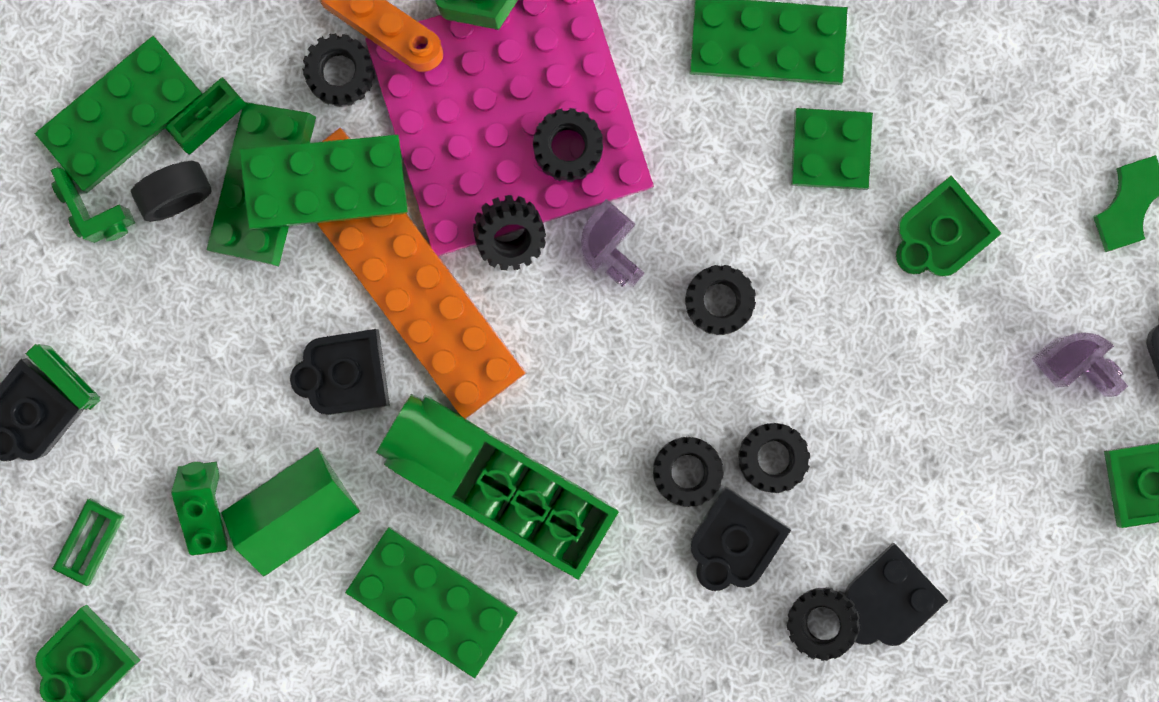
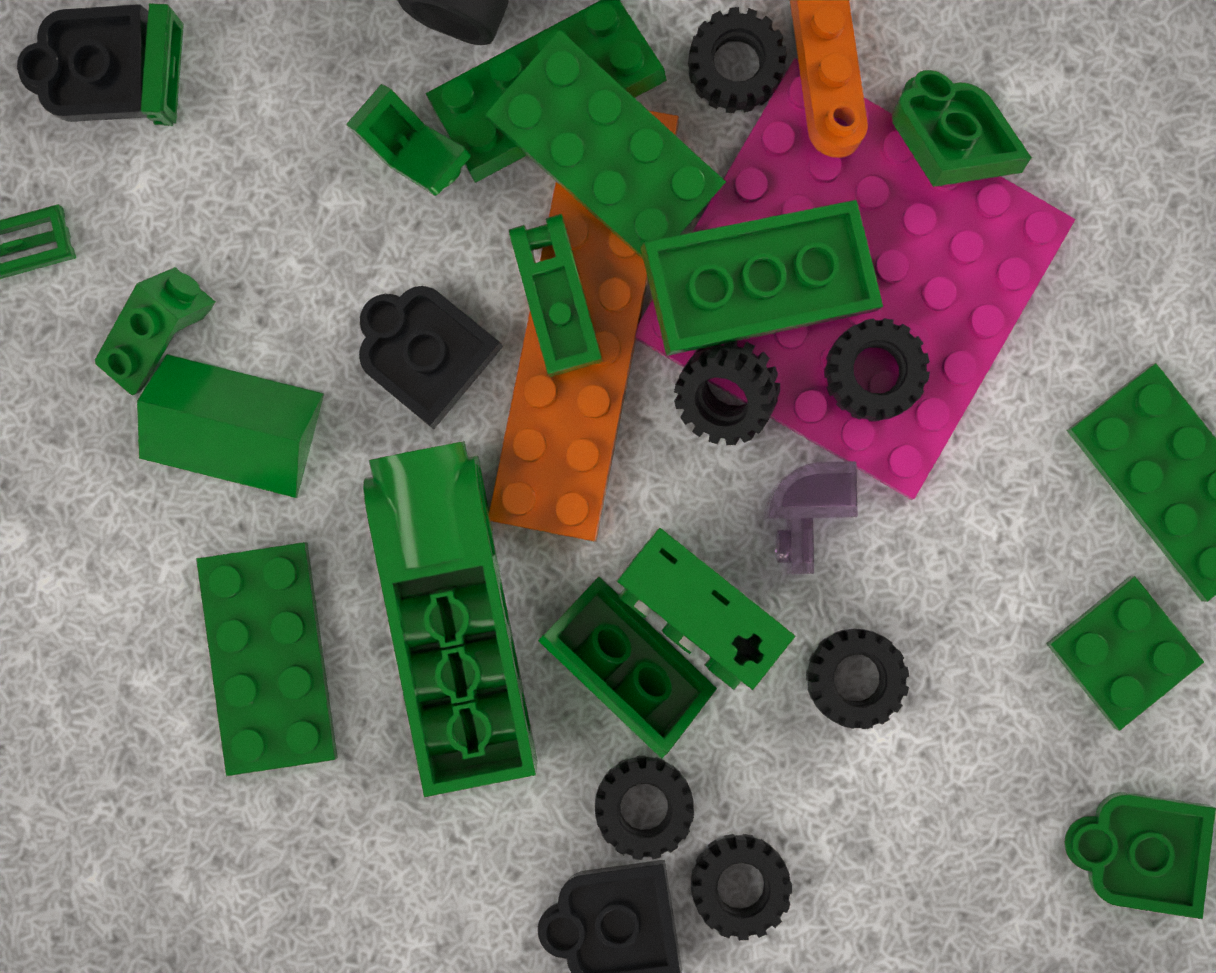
camera: 55 degrees right, 0 degrees up
none -> green bracket [346,84,471,196]
none -> green plate [509,214,603,377]
none -> green slope [538,576,717,759]
none -> green piece [616,528,796,690]
none -> green plate [640,200,883,356]

